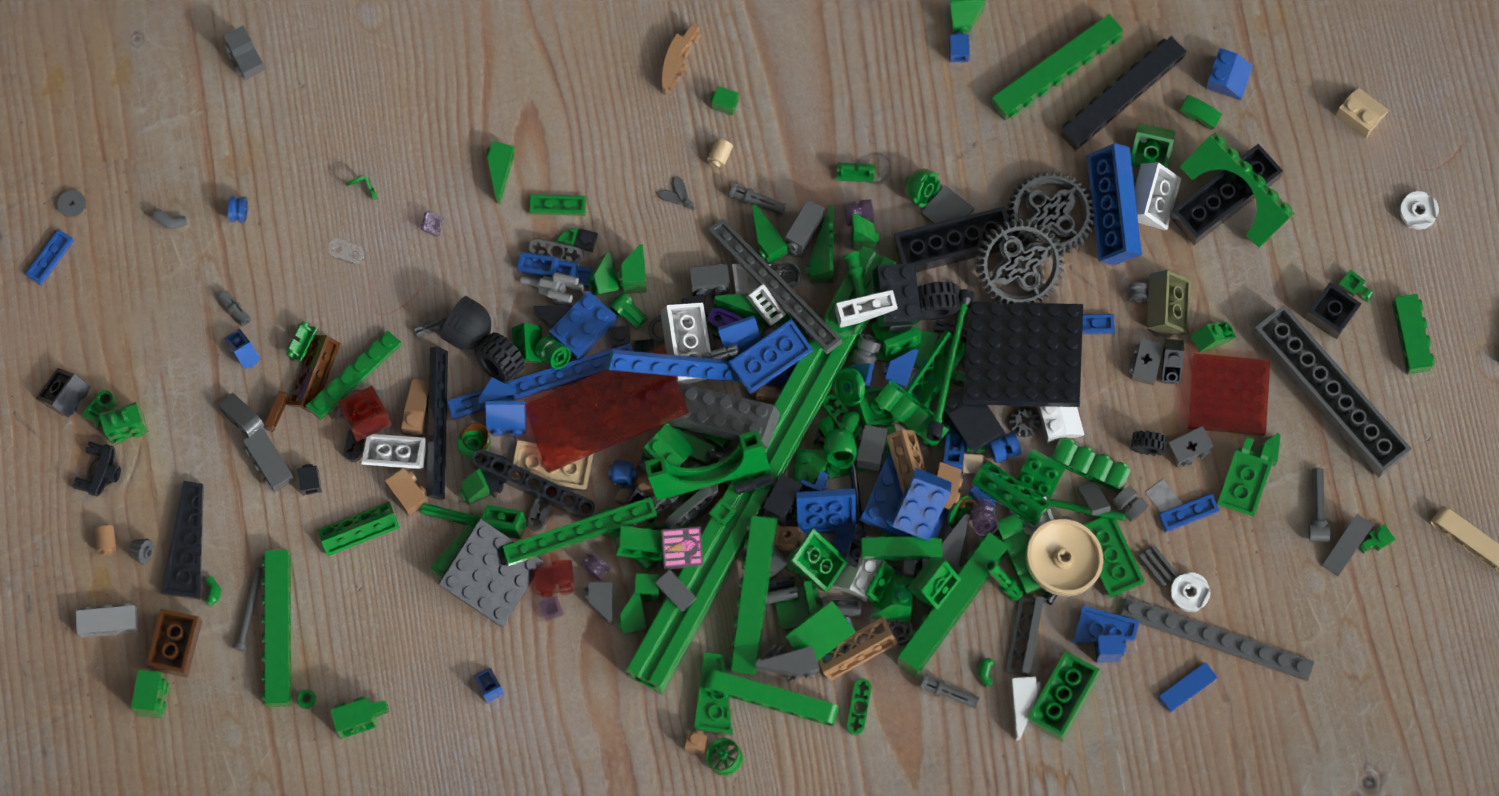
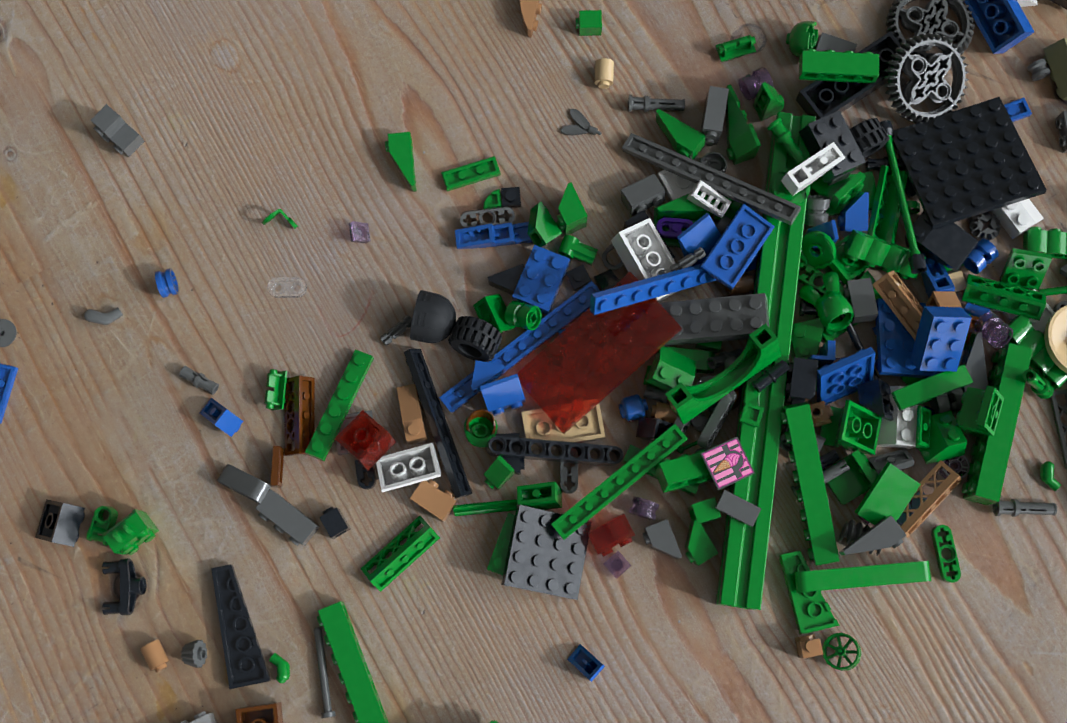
camera: 20 degrees left, 5 degrees up
light grey plant [520,273,584,307] -> none
none -> green brick [799,49,879,83]

